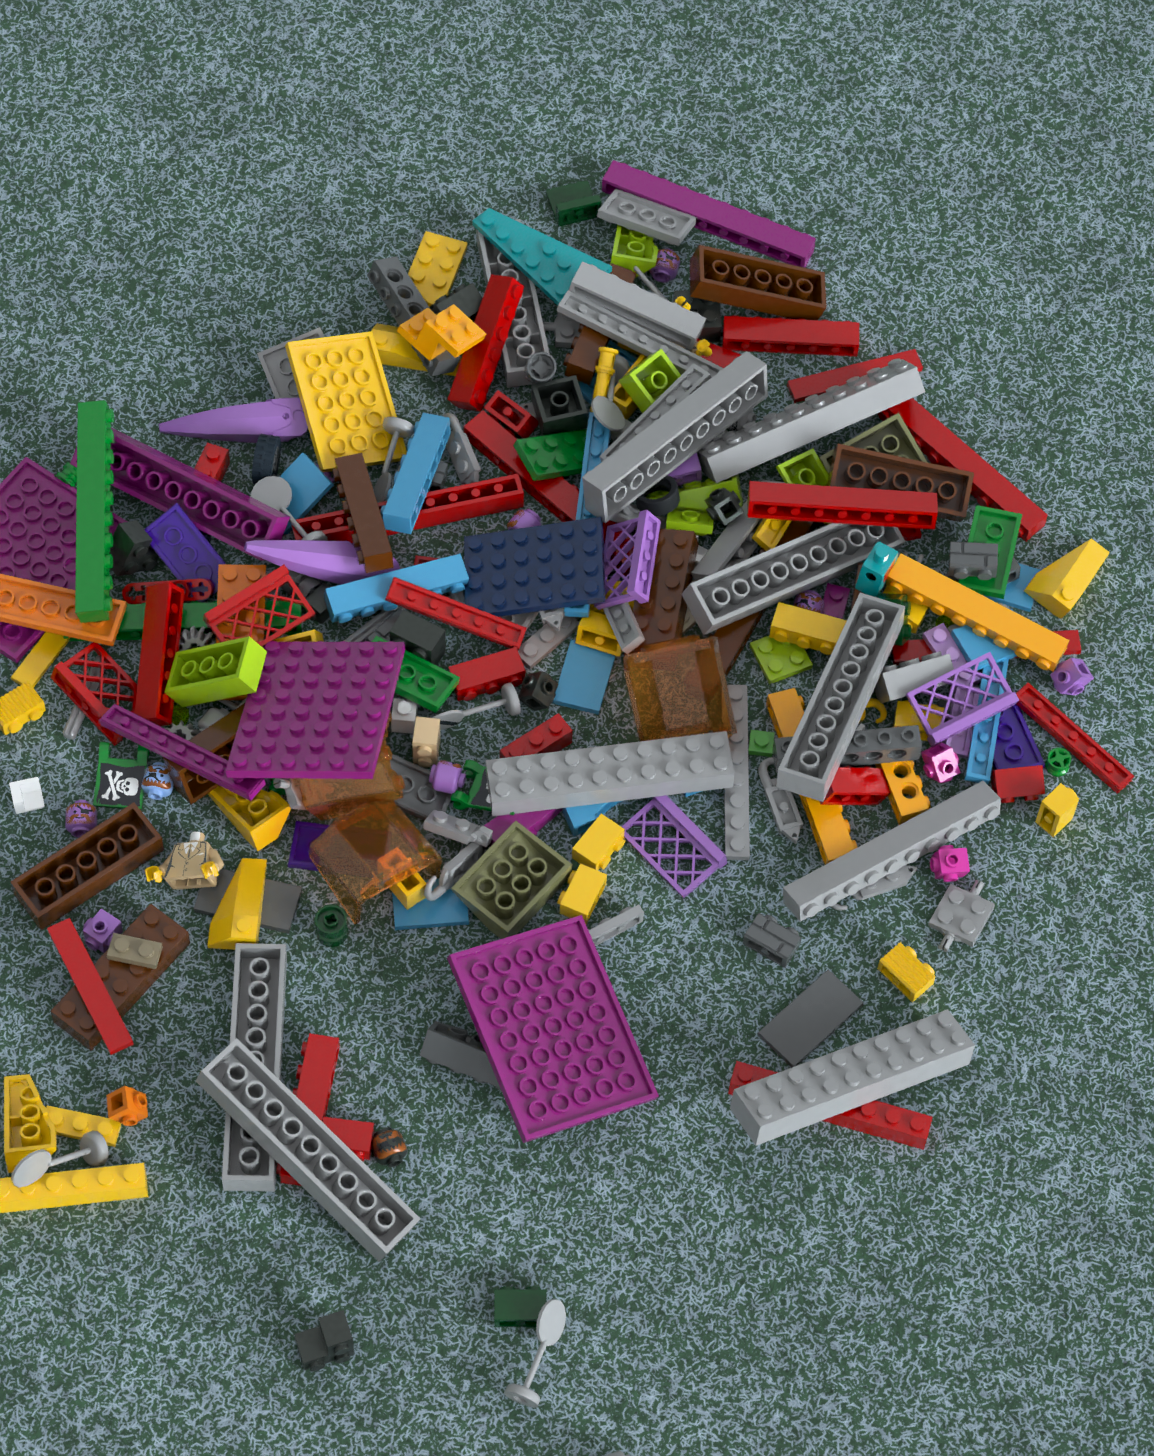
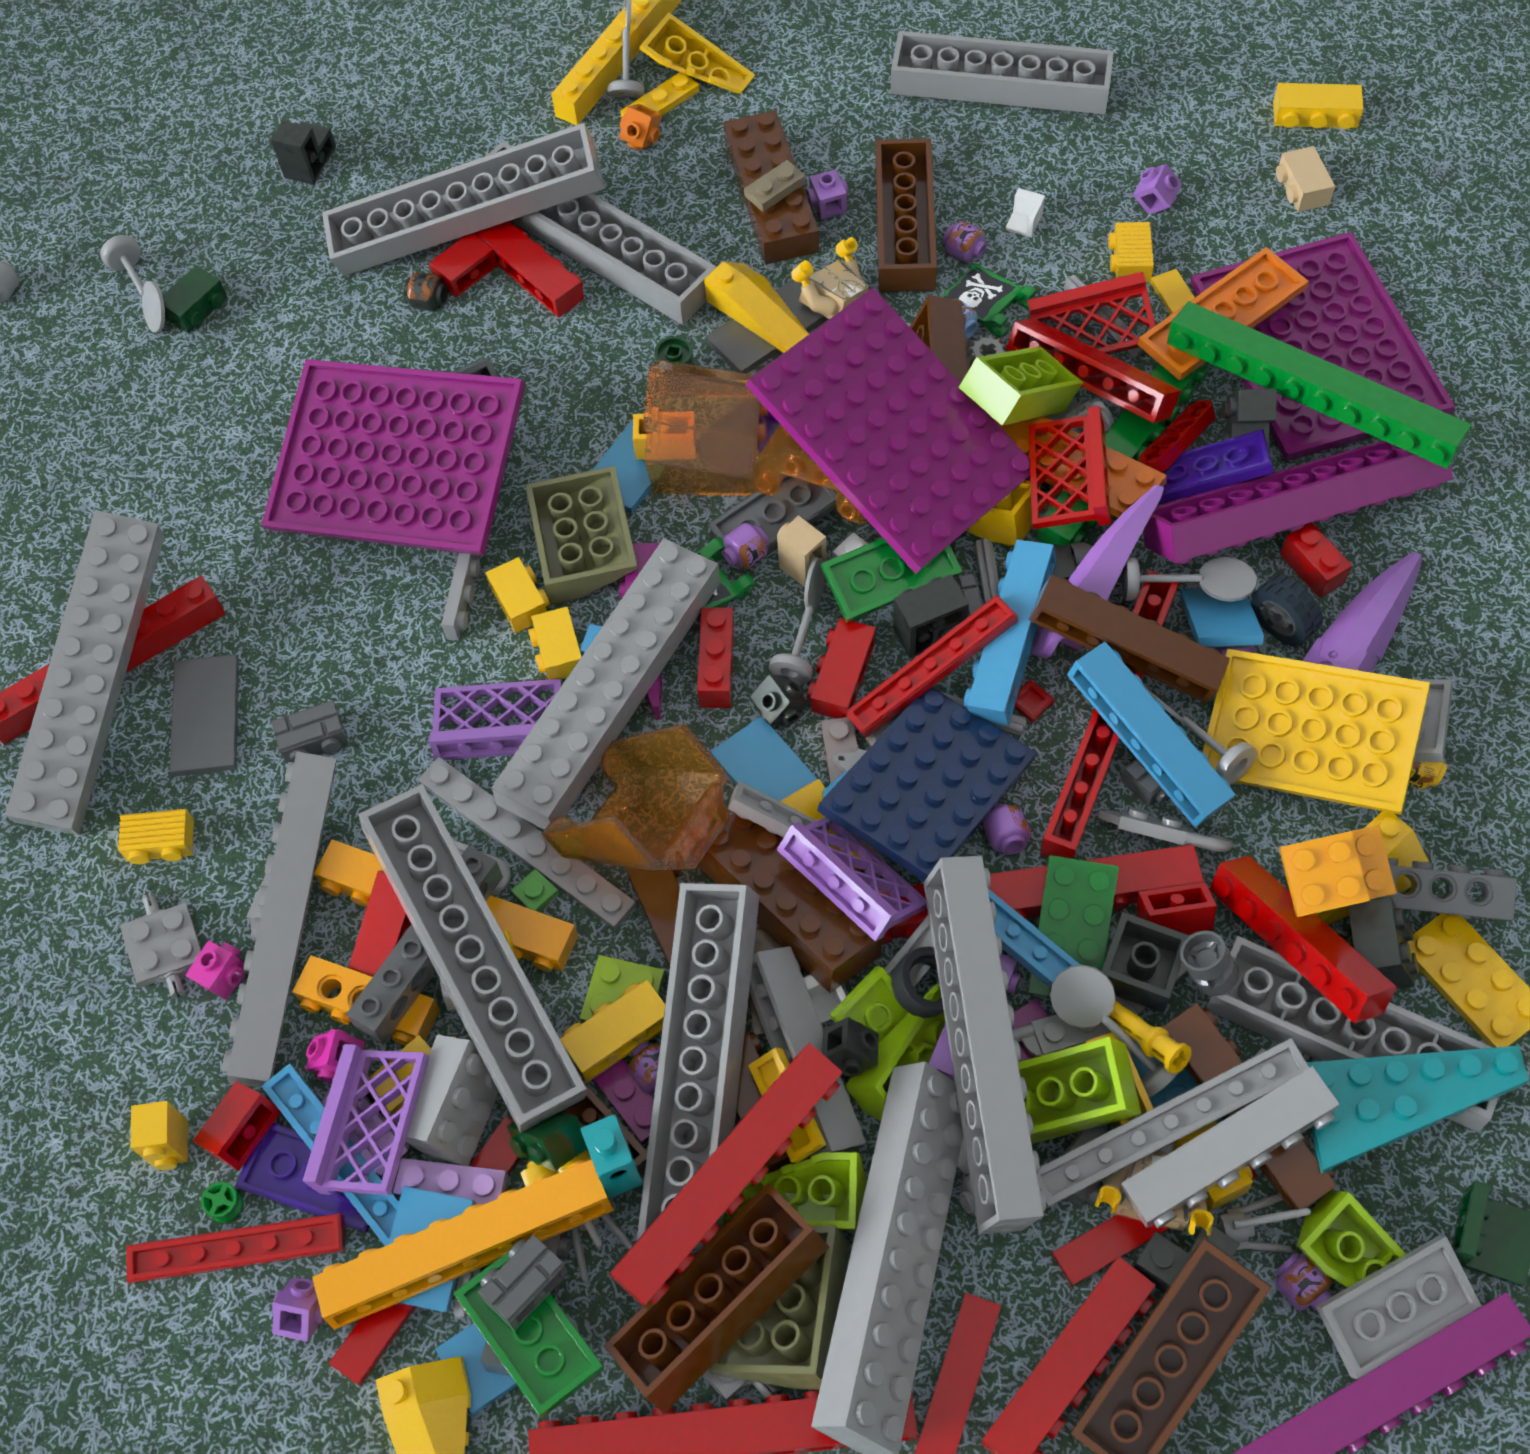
camera: 135 degrees right, 0 degrees up
red tile [47,918,134,1055] -> none
magenta tile [99,704,266,801] -> none
light grey hinge [423,810,493,847] -> none
light grey plate [424,842,487,901] -> none
light grey plate [599,363,711,462] -> none

